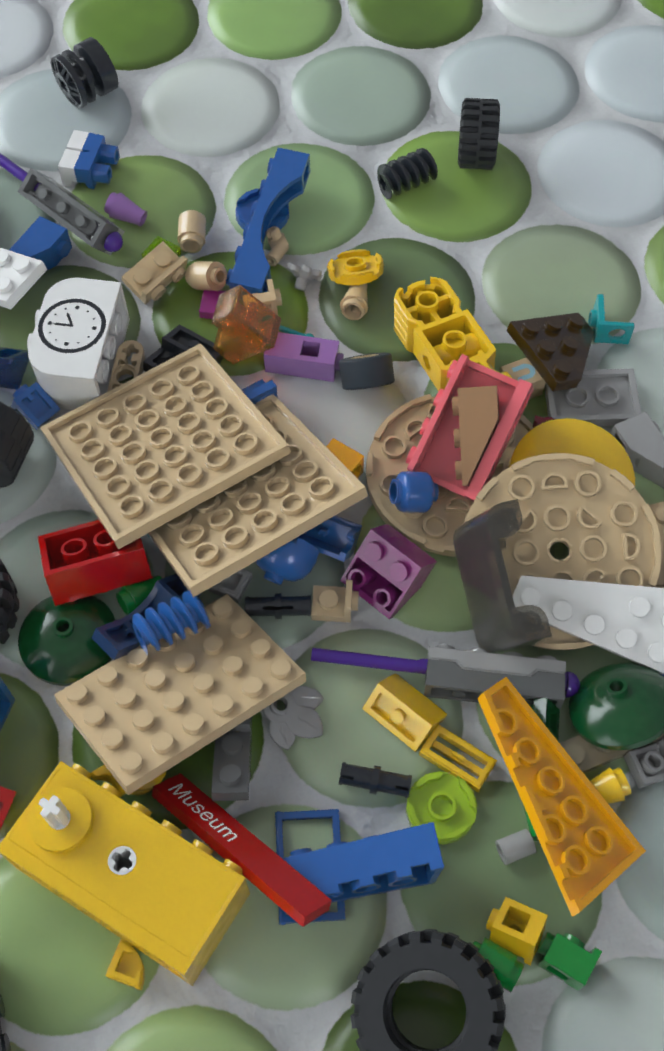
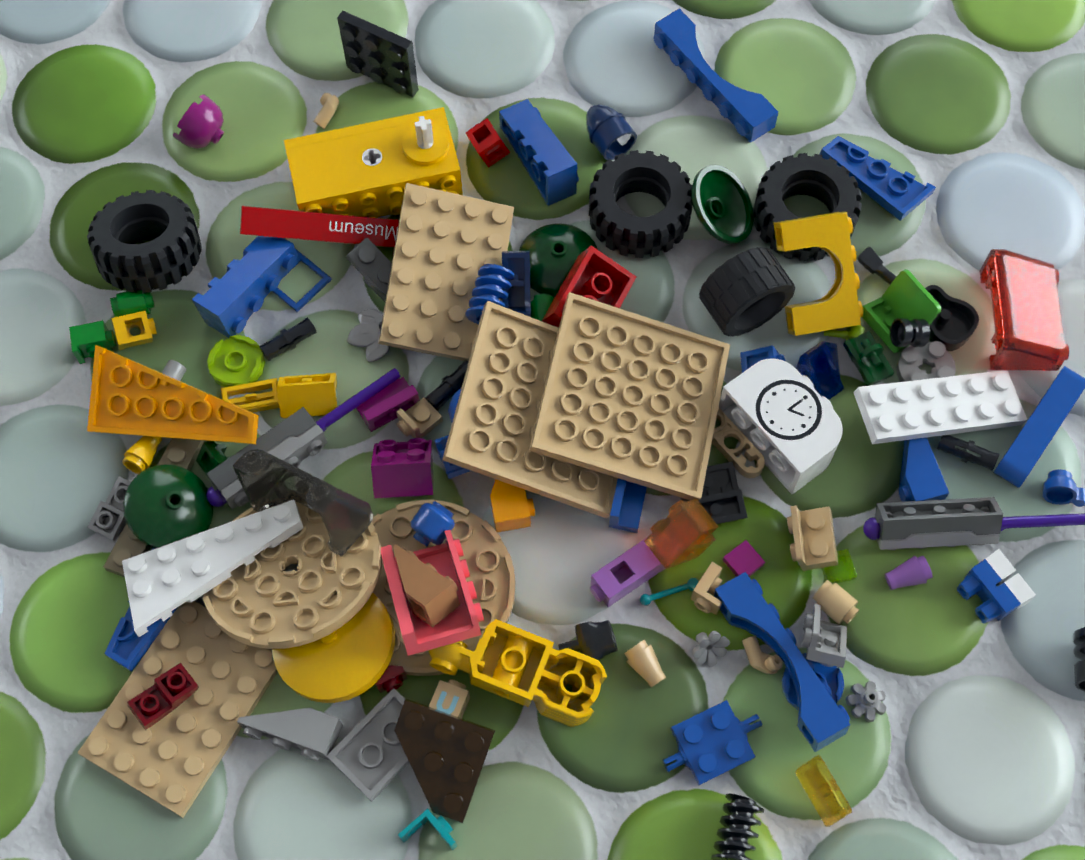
camera: 135 degrees right, 5 degrees up
tan brick [185,261,227,291] -> none
yellow tile [327,249,384,286] -> none
black wheel [339,352,395,390] -> none
none -> tan arm [313,93,339,129]
none -> magenta panel [356,377,420,432]
none -> black piece [558,620,618,660]
none -> blue plate [662,700,762,786]
none -> clear yellow slope [795,755,852,827]
none -> light grey bracket [802,604,847,668]
none -> light grey plant [846,681,887,722]

